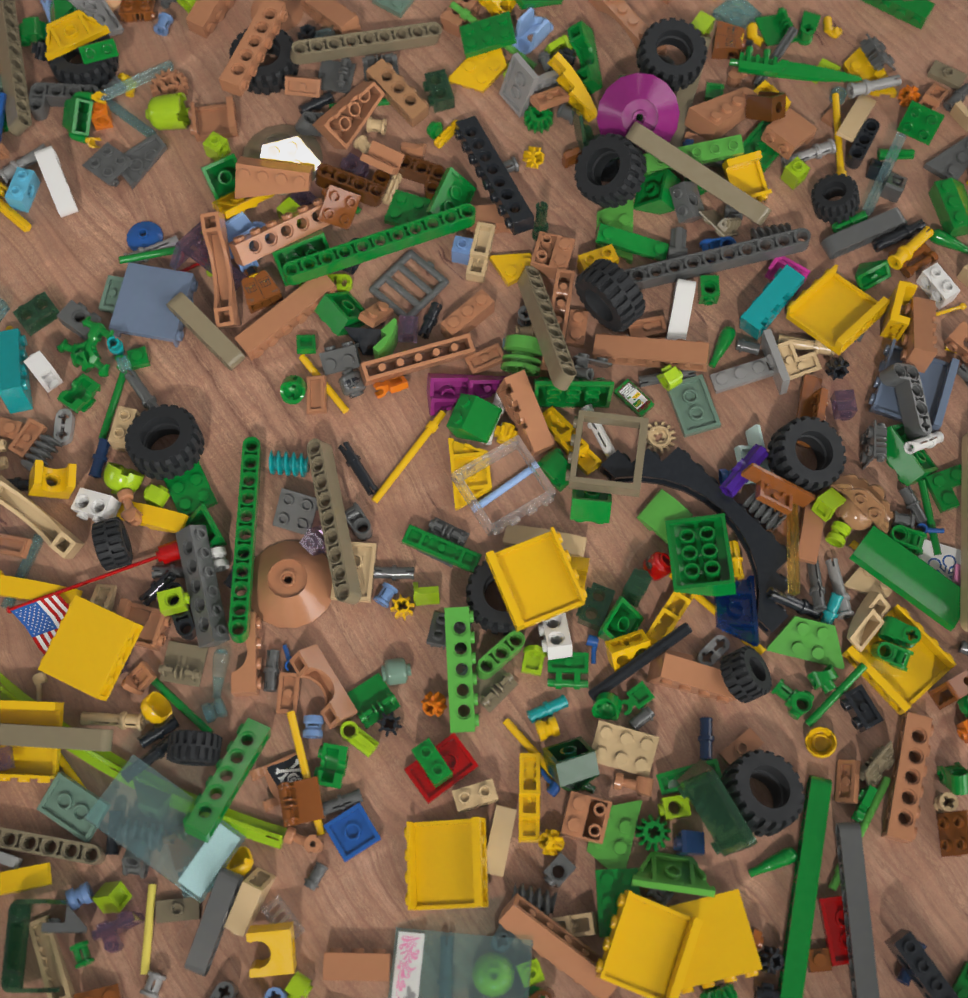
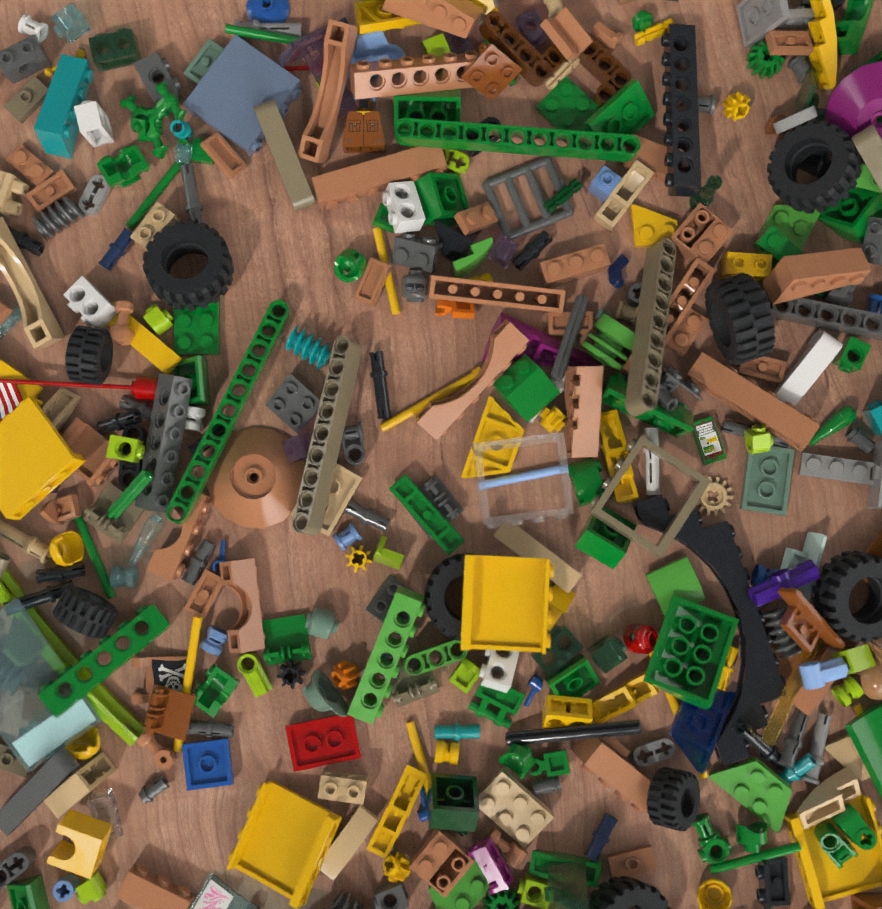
camera: 20 degrees right, 15 degrees up
yellow piece [28,460,77,499] -> none
lime cylinder [103,462,144,495] -> none
green brick [412,738,453,788] -> none
none -> green axle [107,469,153,520]
none -> nougat tile [200,131,248,180]
none -> sand green piece [303,670,349,717]
none -> white brick [382,181,426,234]
none -> nougat arch [415,319,529,440]
none -> magenta hinge [467,837,514,895]
none -> dark green axle [543,178,582,214]
none -> dark grey axle [551,294,589,379]
none -> clear blue arm [608,255,629,288]
none -> nougat wedge [762,247,872,305]
none -> light grey beam [773,105,818,134]
none -> light blue piece [799,657,849,689]

